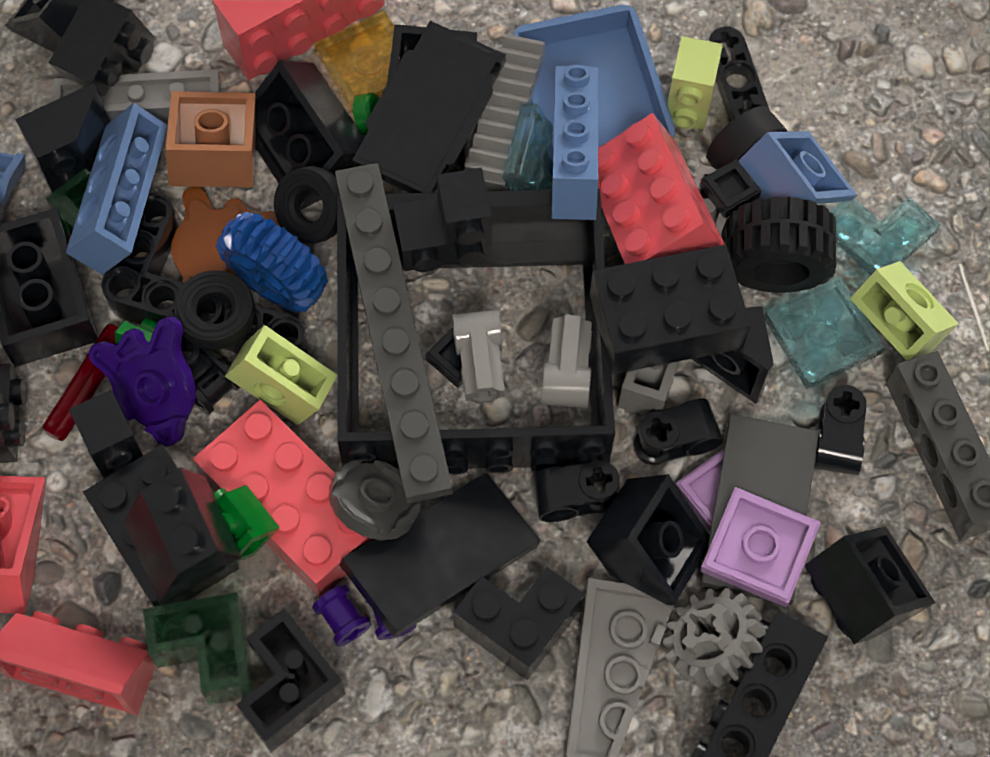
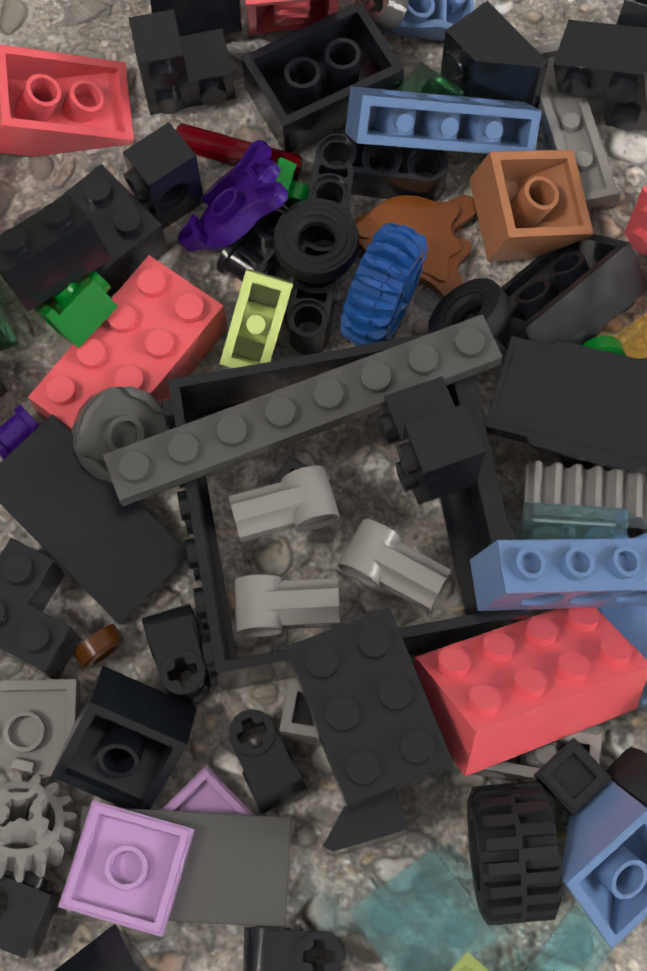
camera: 85 degrees right, 5 degrees up
none -> reddish brown tile [73,624,124,669]
none -> light grey piece [337,519,452,612]

